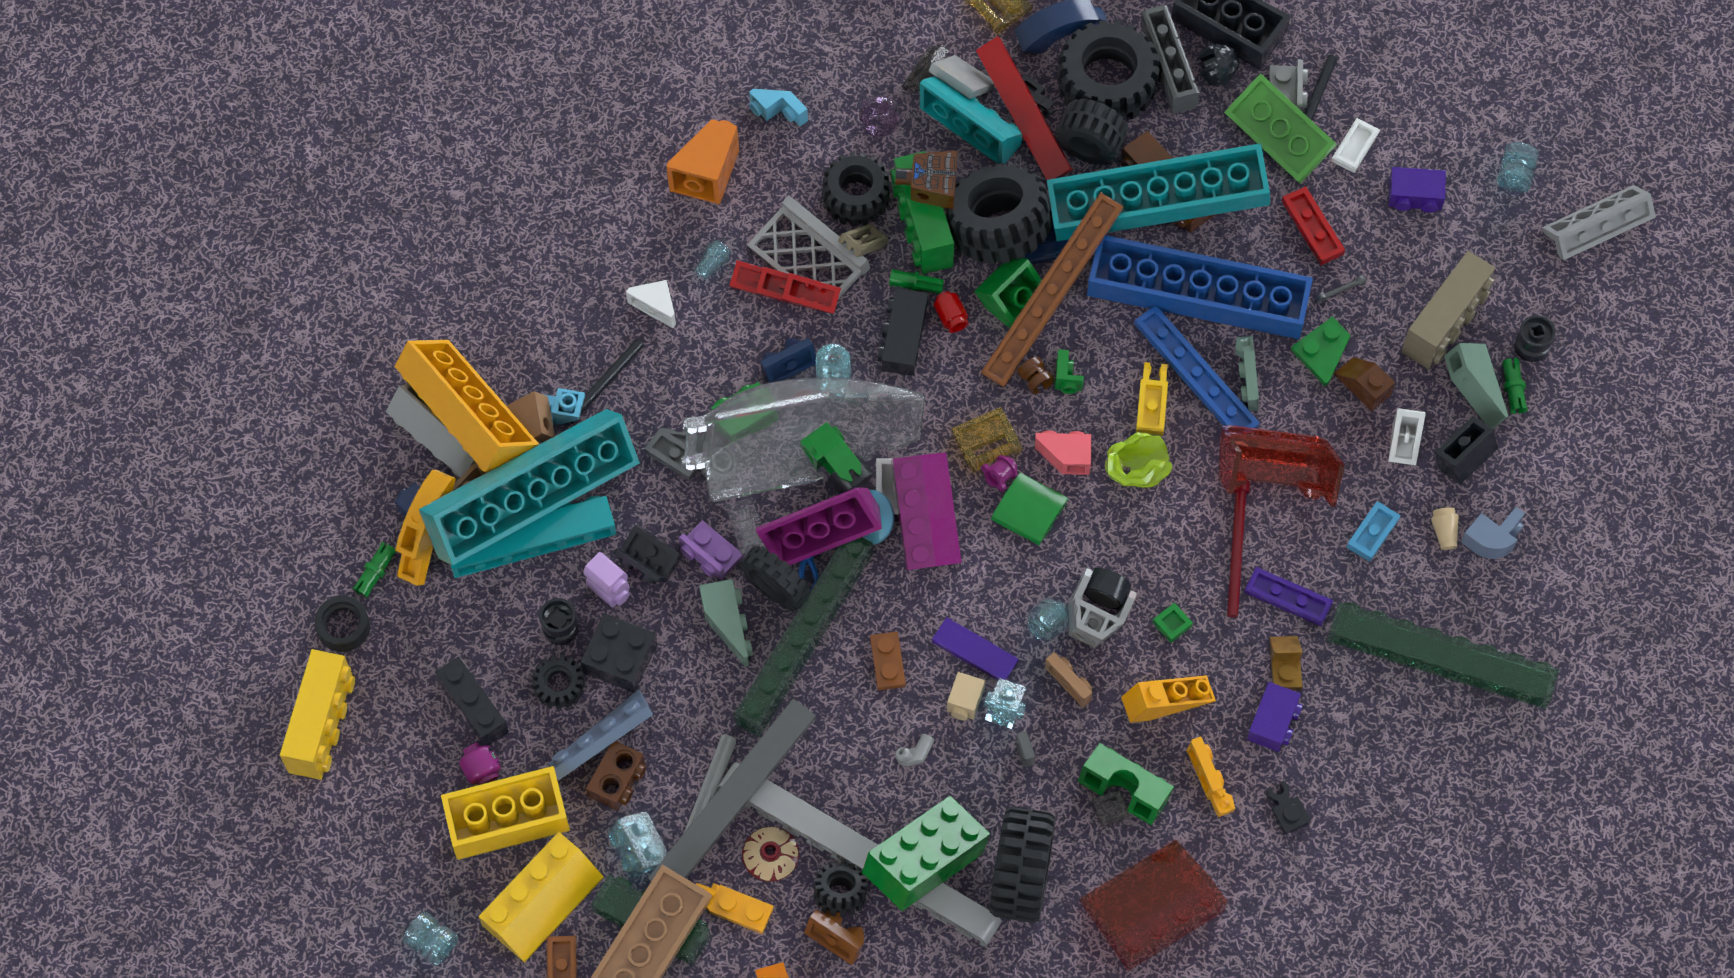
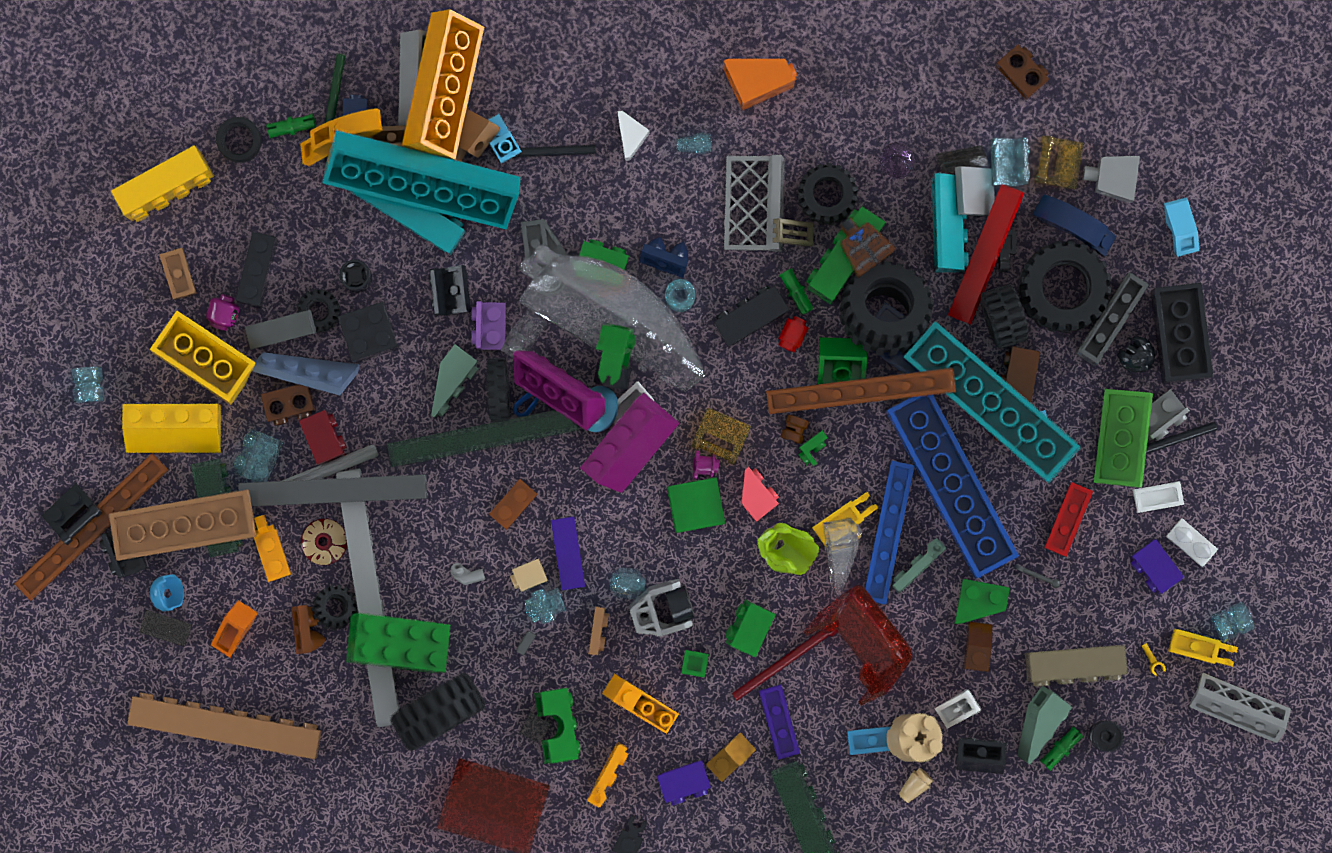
camera: 50 degrees right, 20 degrees up
lavender brick [584,552,630,608] -> none
red slope [729,260,841,314] -> none
medium azure slope [749,89,808,126] -> none
sand blue brick [1461,507,1525,559] -> none
none -> medium nougat plate [160,248,197,300]
none -> dark grey tile [245,310,316,350]
none -> dark red brick [299,410,347,465]
none -> dark green bar [325,54,346,123]
none -> green brick [725,599,776,657]
none -> clear slope [823,518,861,596]
none -> tan brick [887,714,942,762]
none -> clear light blue bracket [991,137,1030,187]
none -> yellow hand [1142,643,1166,676]
none -> white tile [1166,518,1218,567]
none -> yellow hinge [1168,629,1238,667]

